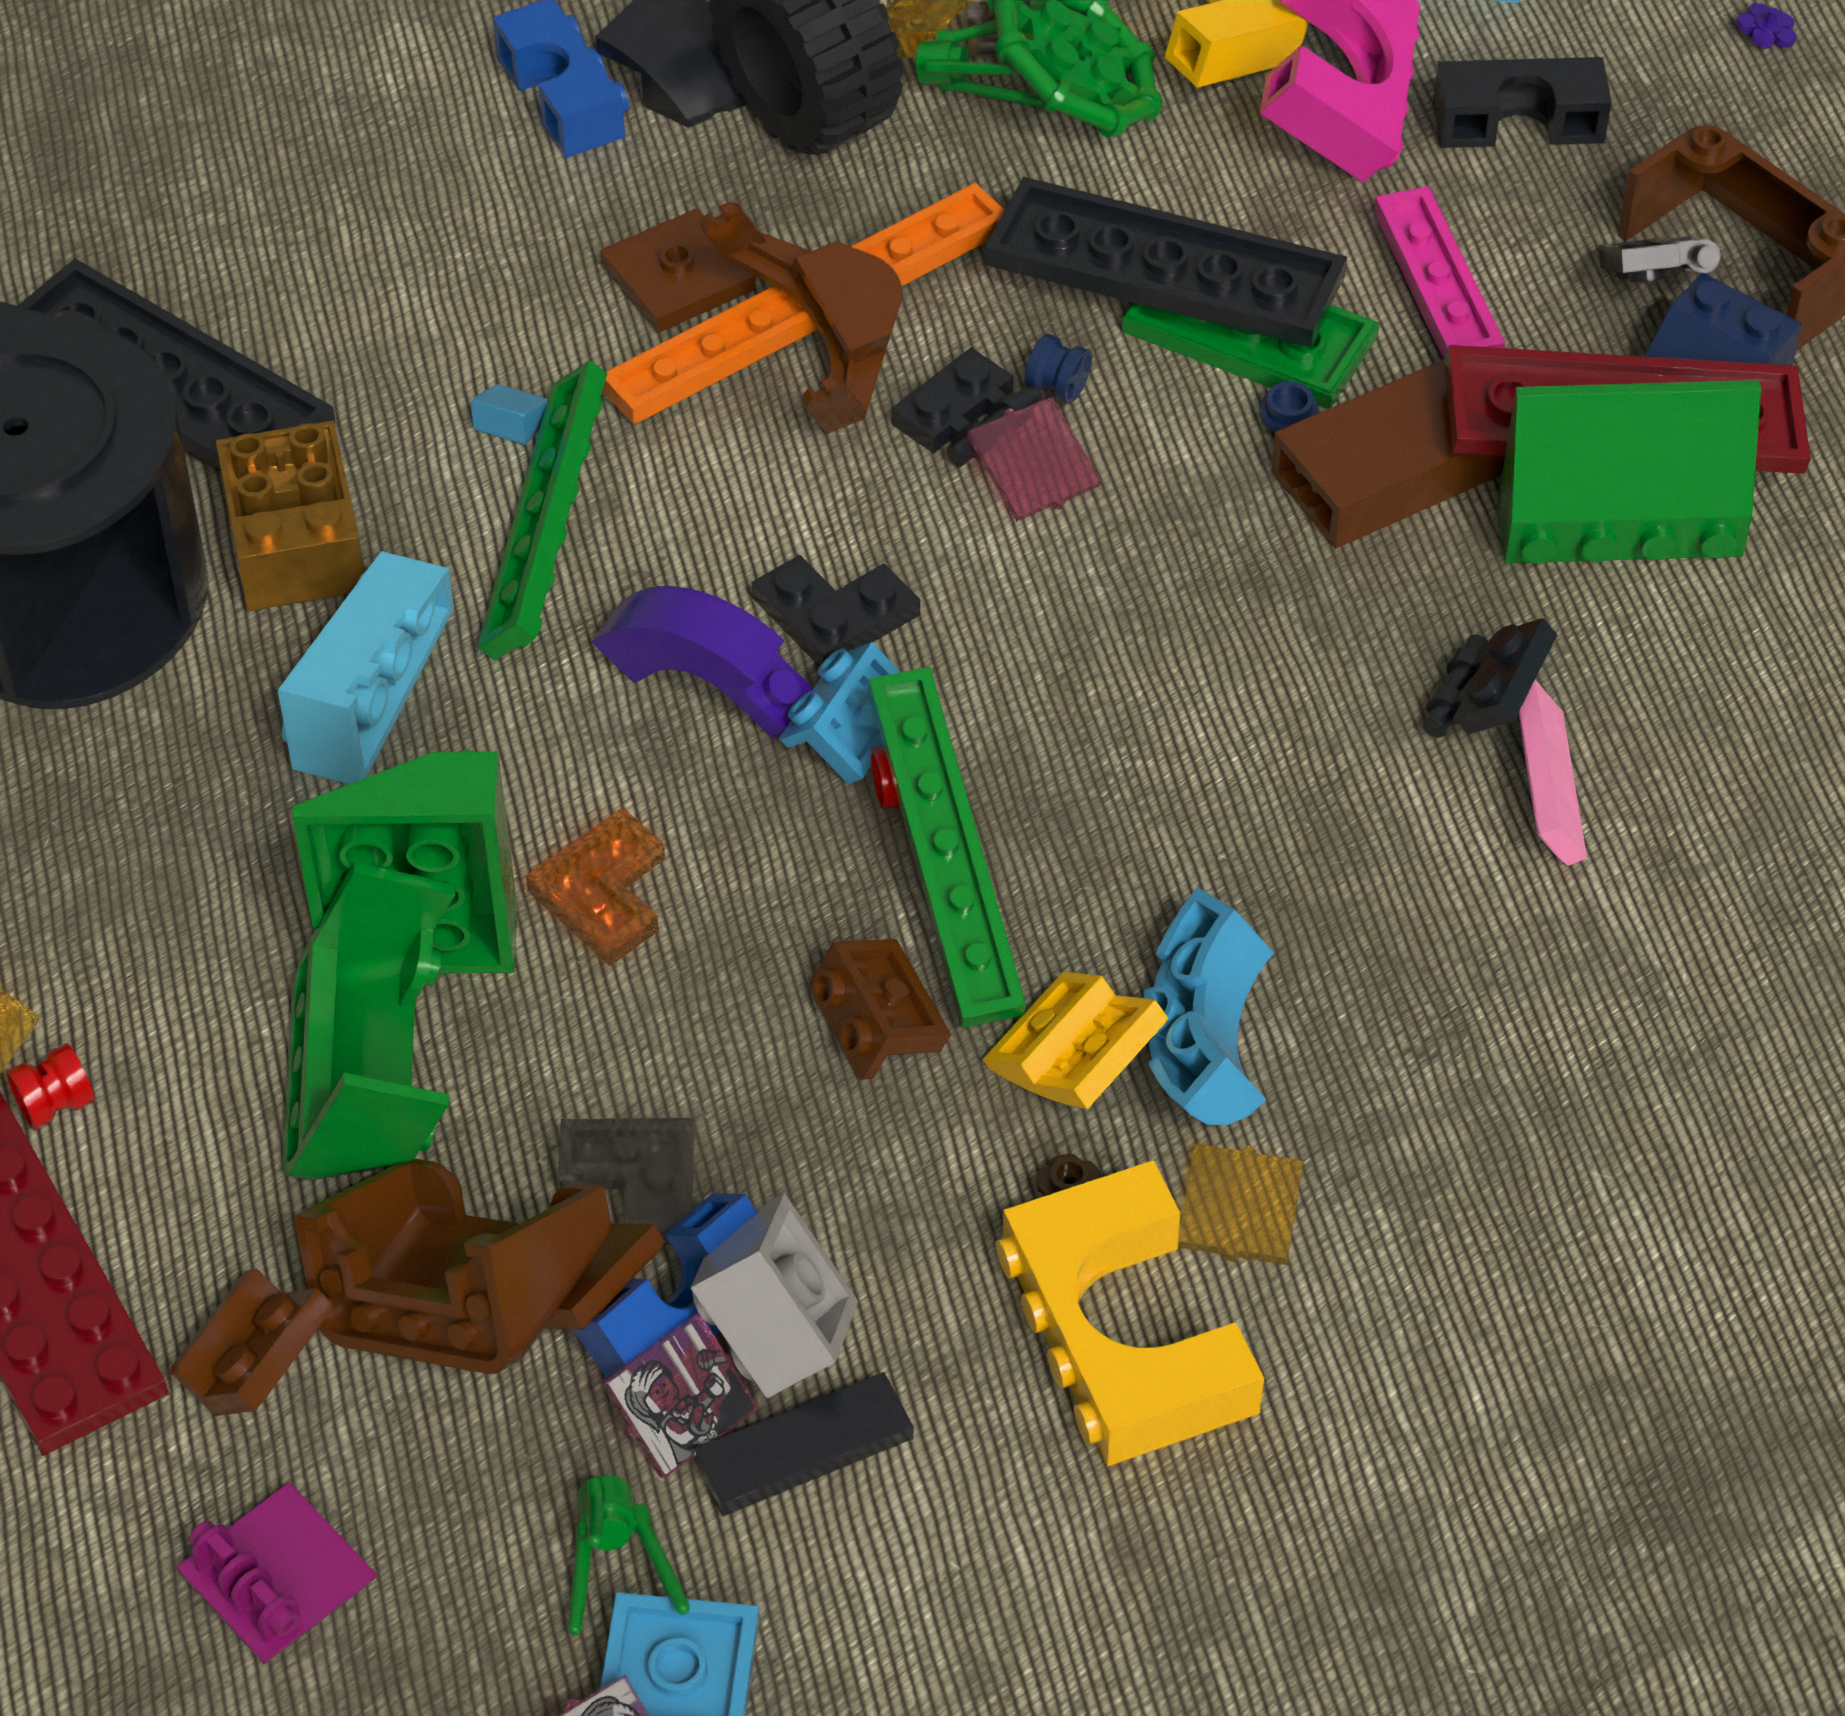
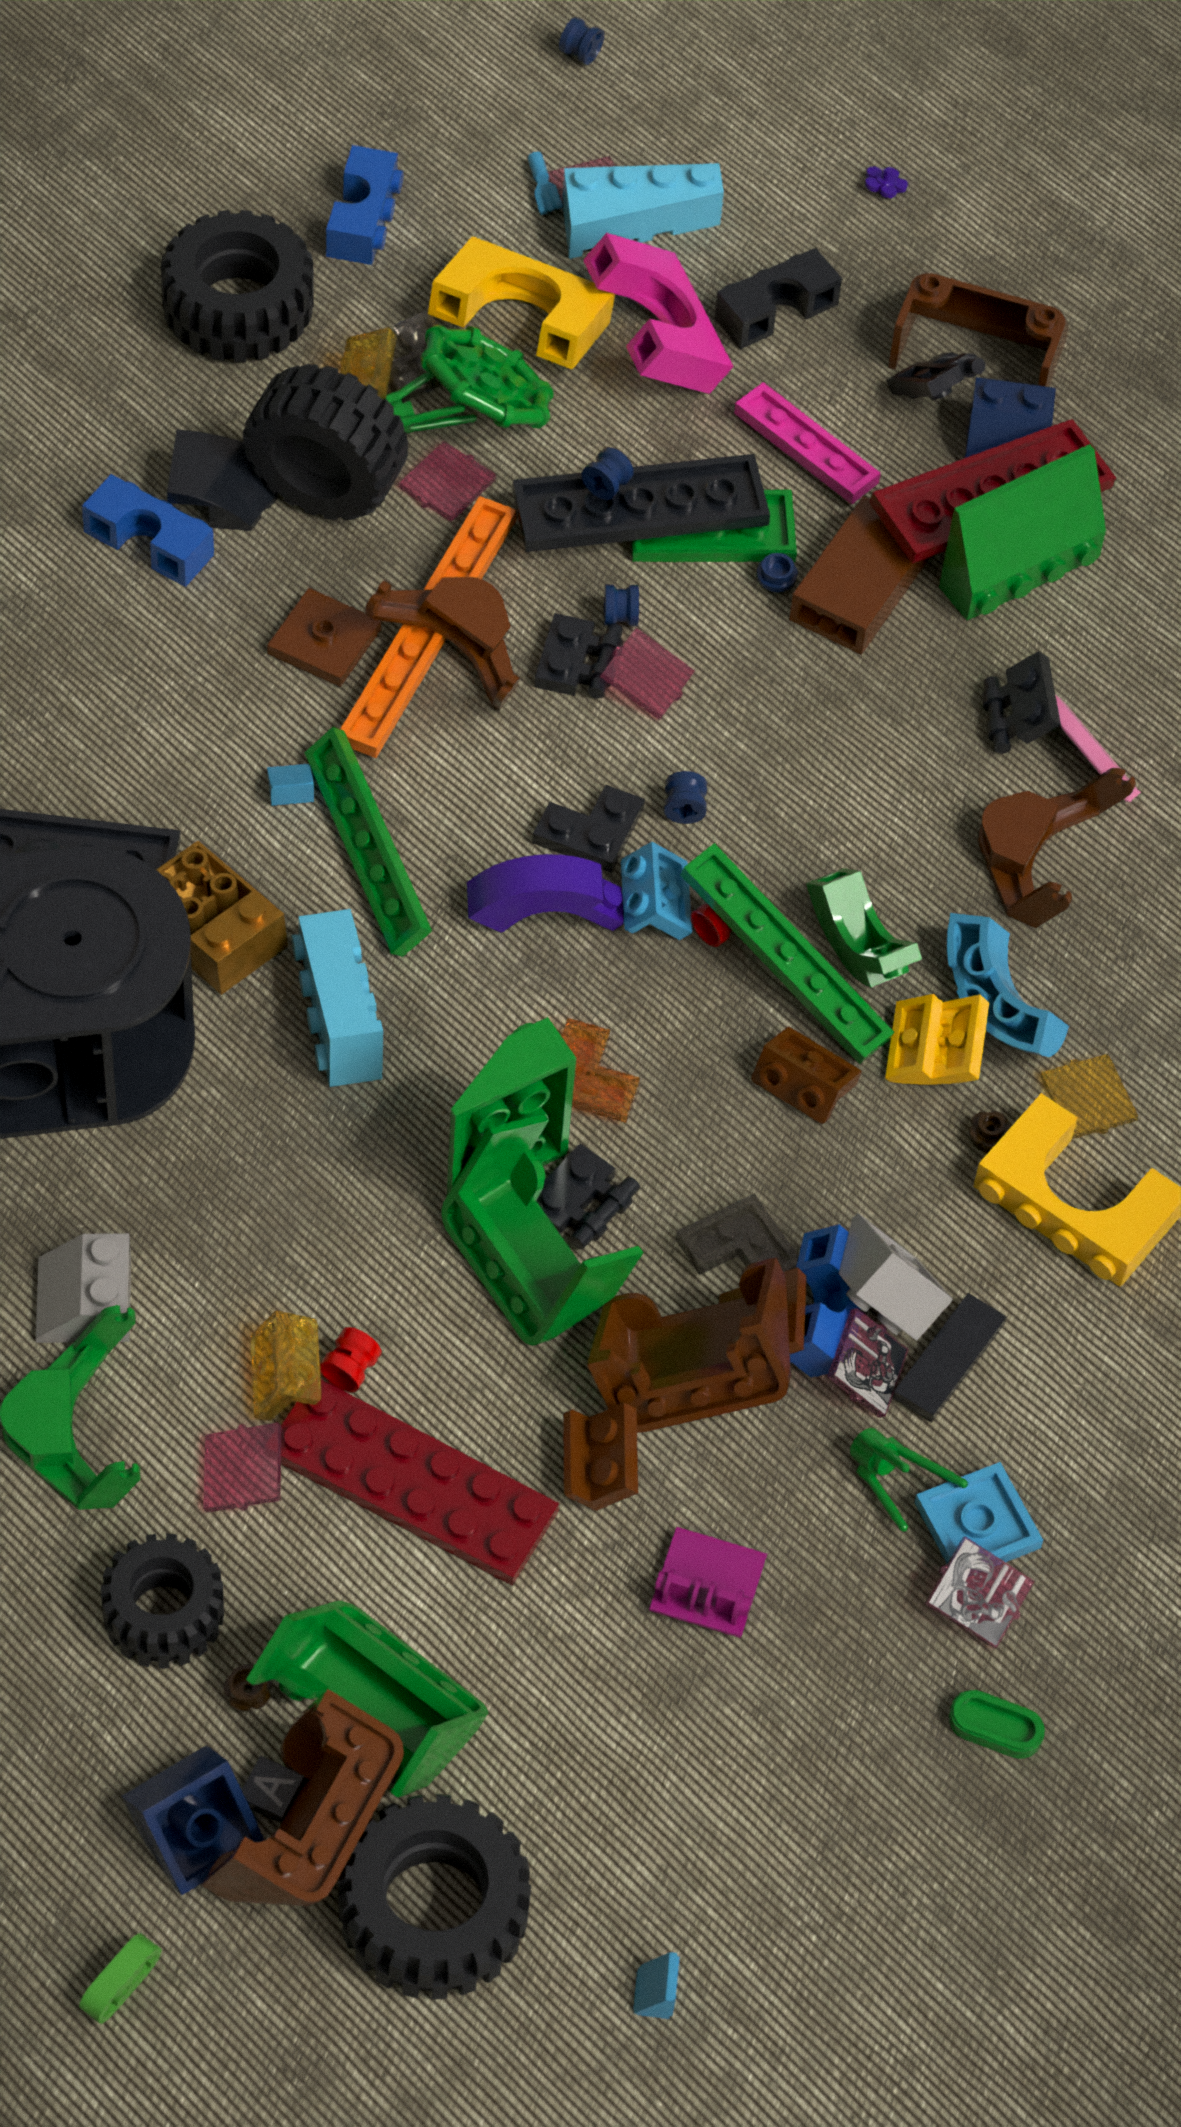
camera: 35 degrees left, 5 degrees up
none -> clear pink piece [399,441,496,522]
none -> black plate [536,1143,640,1250]
none -> dark blue wheel [582,447,634,500]
none -> dark blue wheel [664,771,707,824]
none -> green arch [806,868,922,988]
none -> reddish brown piece [978,768,1136,928]

